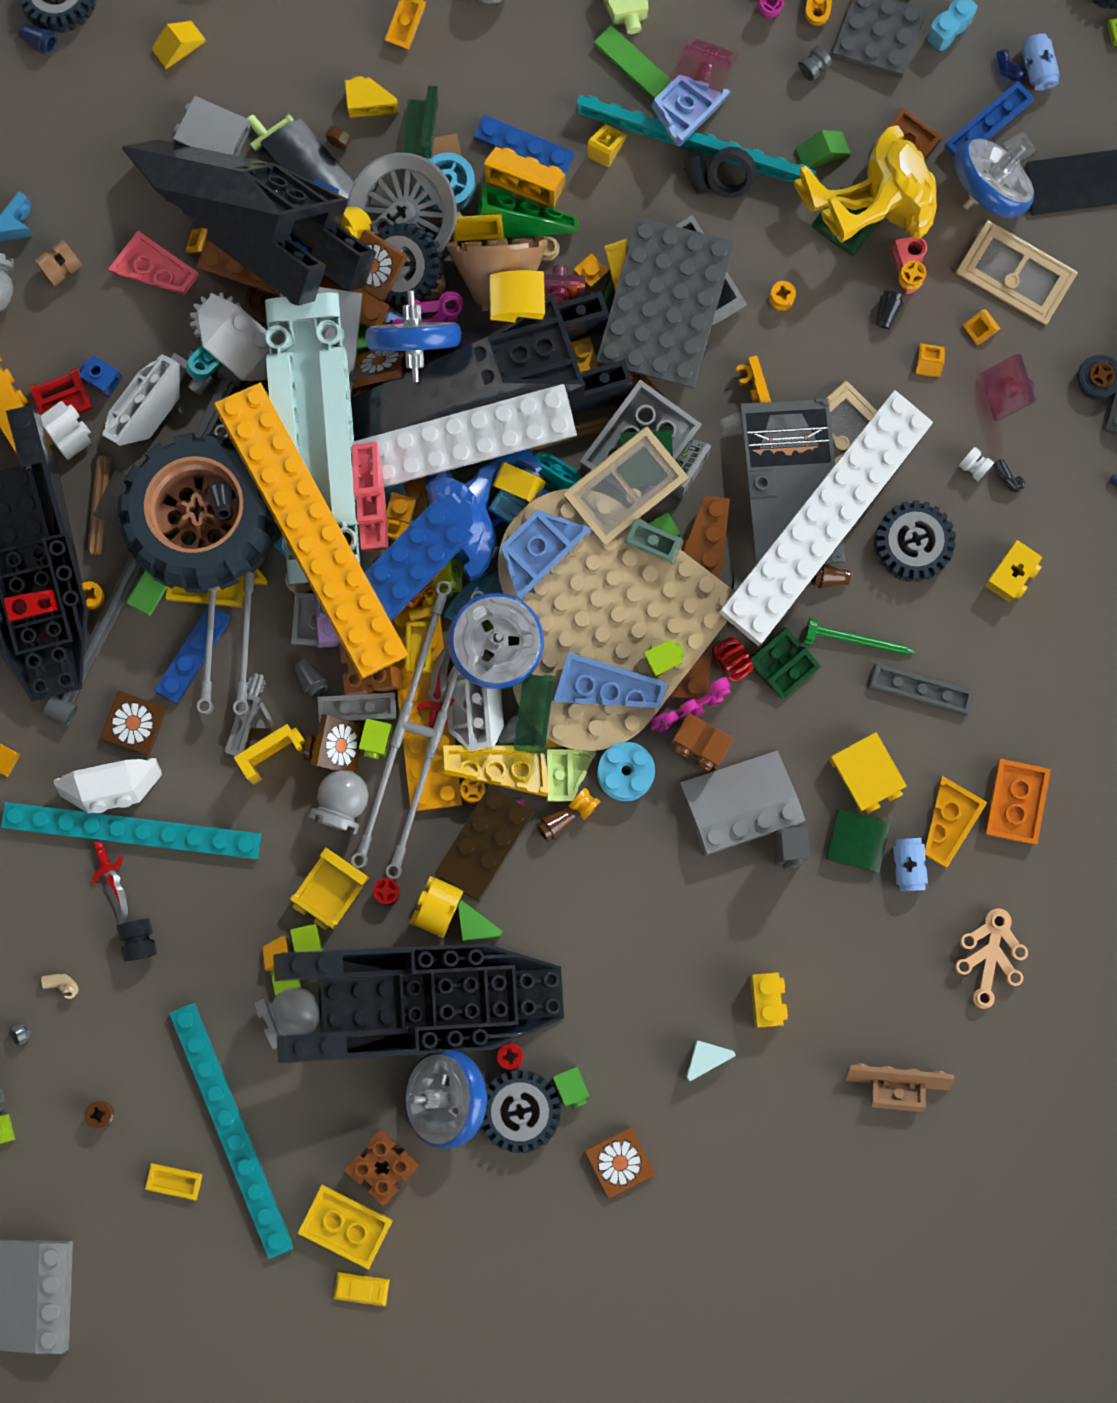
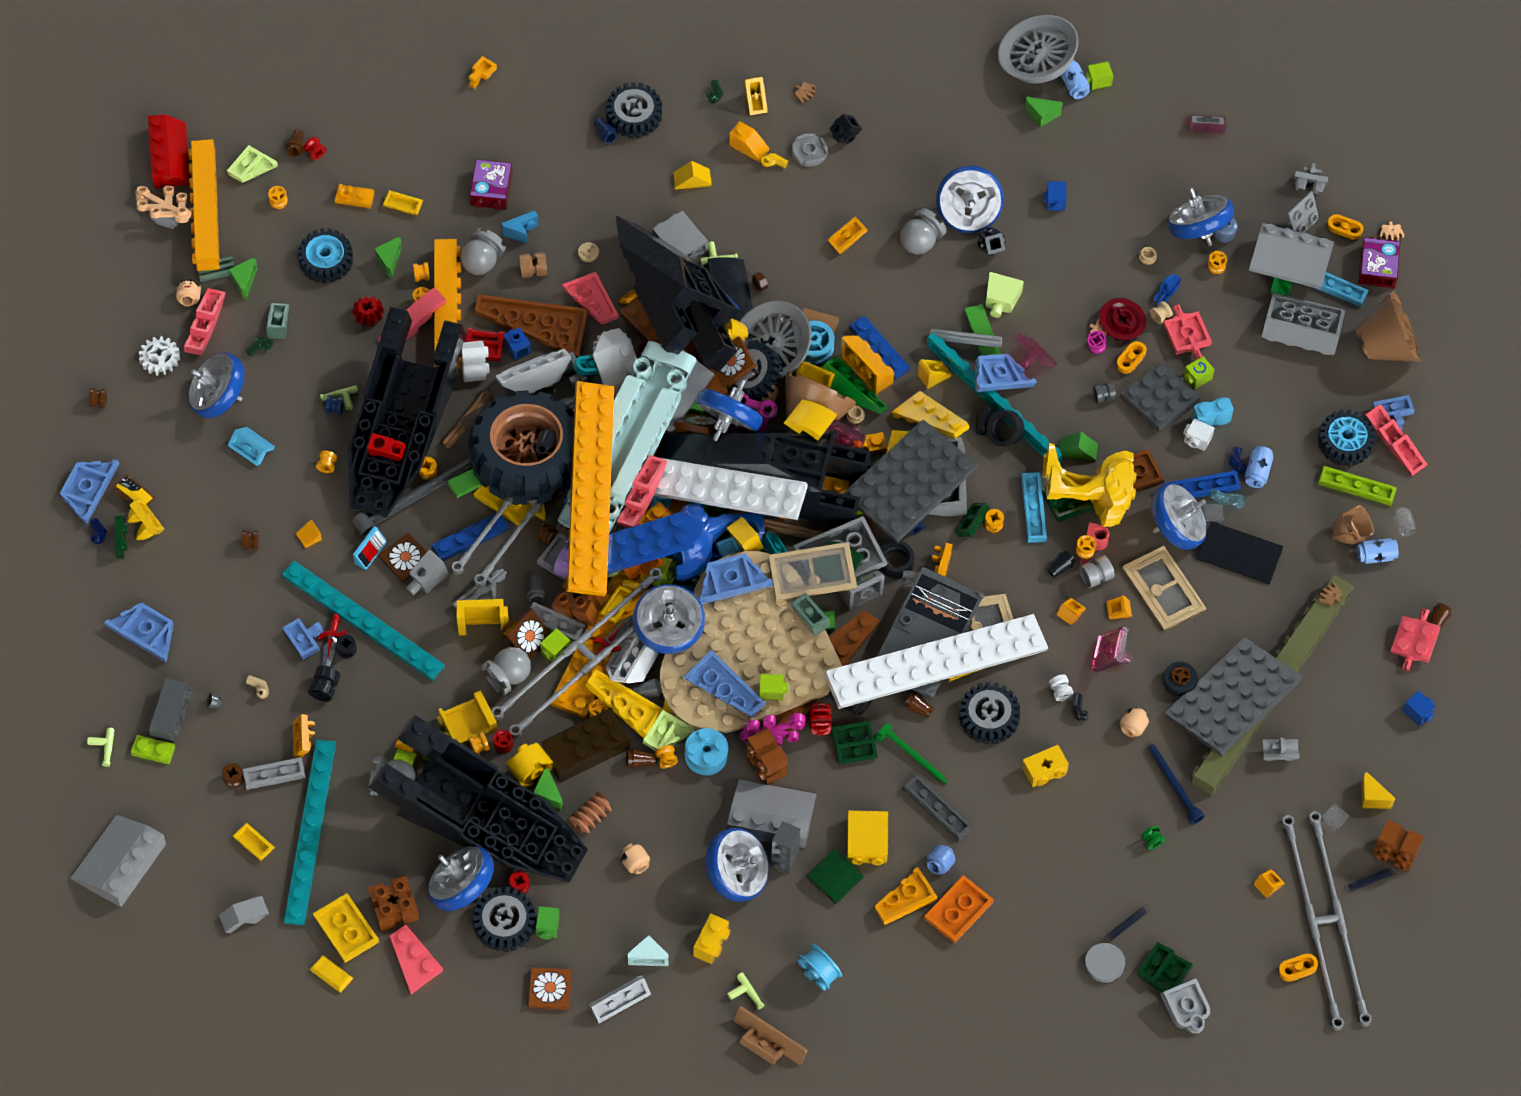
camera: 30 degrees right, 20 degrees down
white wedge [54,758,162,813] -> none
yellow slope [345,76,399,118] -> none
clear green panel [402,86,438,158] -> none
clear green panel [514,674,555,755] -> none
light blue piece [893,838,928,892] -> none
light nougat plant [955,908,1028,1009] -> none
none -> light grey slope [219,896,269,933]
none -> light grey plate [243,757,306,790]
none -> medium blue plate [282,618,323,660]
none -> light orange plate [293,714,315,758]
none -> black wheel [336,634,357,659]
none -> slope [353,526,387,570]
none -> coral wing [390,925,443,994]
none -> light grey torso [405,550,449,596]
none -> light orange wheel [468,732,490,755]
none -> dark orange wing [475,294,588,358]
none -> reddish brown wheel [536,524,559,546]
none -> nougat piece [568,791,612,834]
none -> tan piece [578,242,599,262]
none -> plate [588,975,651,1024]
none -> light nougat head [620,844,650,874]
none -> flat silver wheel [705,828,769,902]
none -> yellowish green piece [727,973,765,1010]
none -> medium azure wheel [797,944,843,991]
none -> black tyre [879,540,915,579]
none -> yellow wing [892,391,969,439]
none -> medium blue head [926,845,956,874]
none -> light grey axle [929,329,1003,347]
none -> dark green plate [955,503,990,537]
none -> medium azure tile [1021,472,1047,543]
none -> light grey wheel [1079,555,1115,589]
none -> light nougat head [1120,708,1149,737]
none -> white brick [1183,419,1215,452]
none -> clear light blue arm [1209,489,1246,508]

